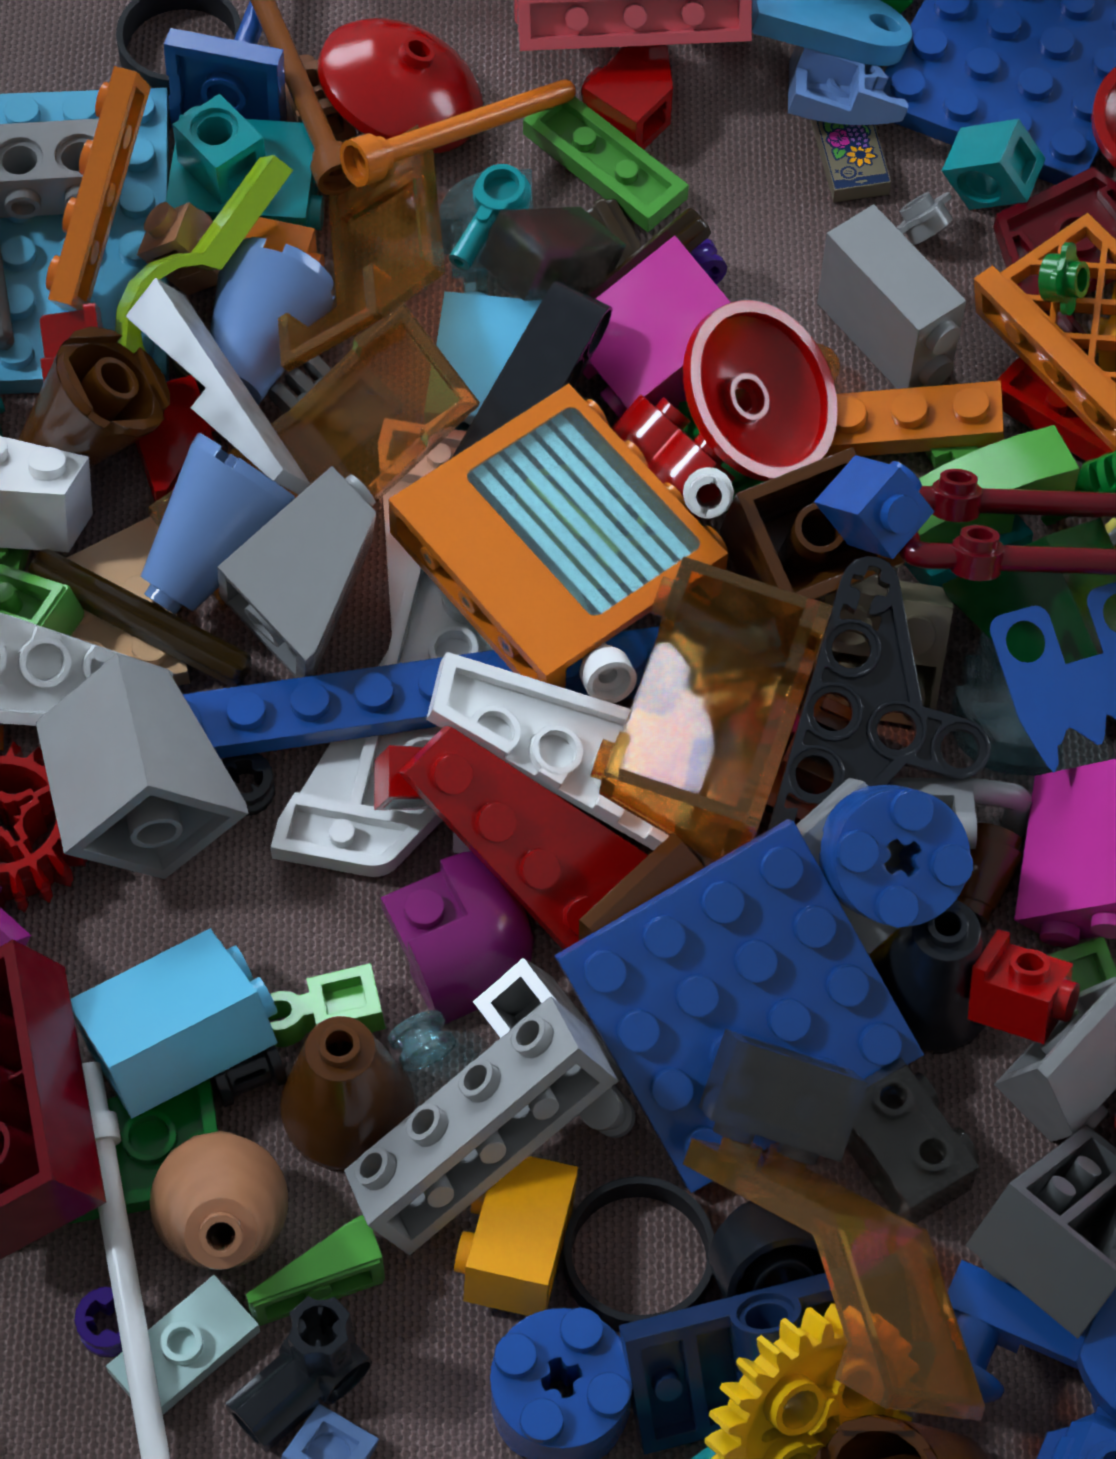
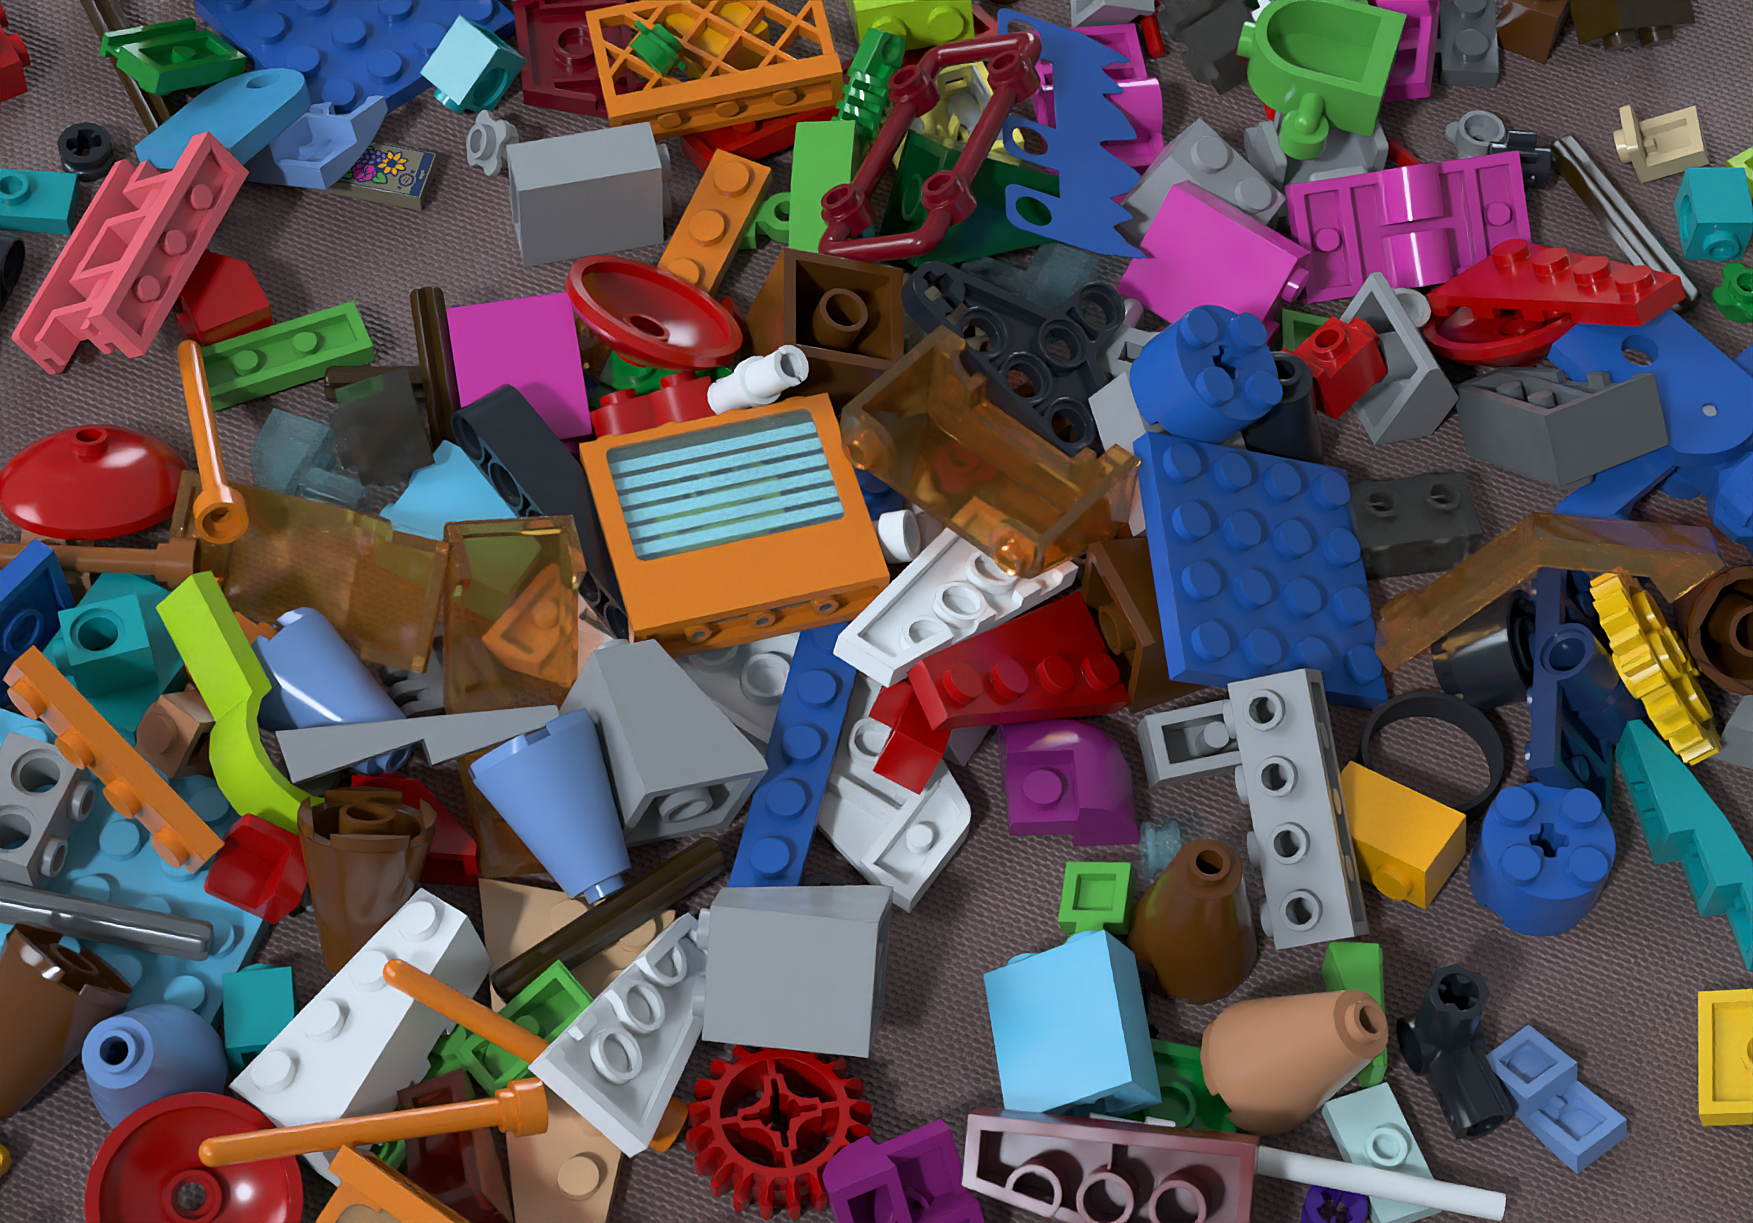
camera: 70 degrees left, 5 degrees down
teal plate [448,164,532,270] -> none
clear smoke brick [699,1029,868,1165] -> none
blue brick [814,455,935,559] -> none

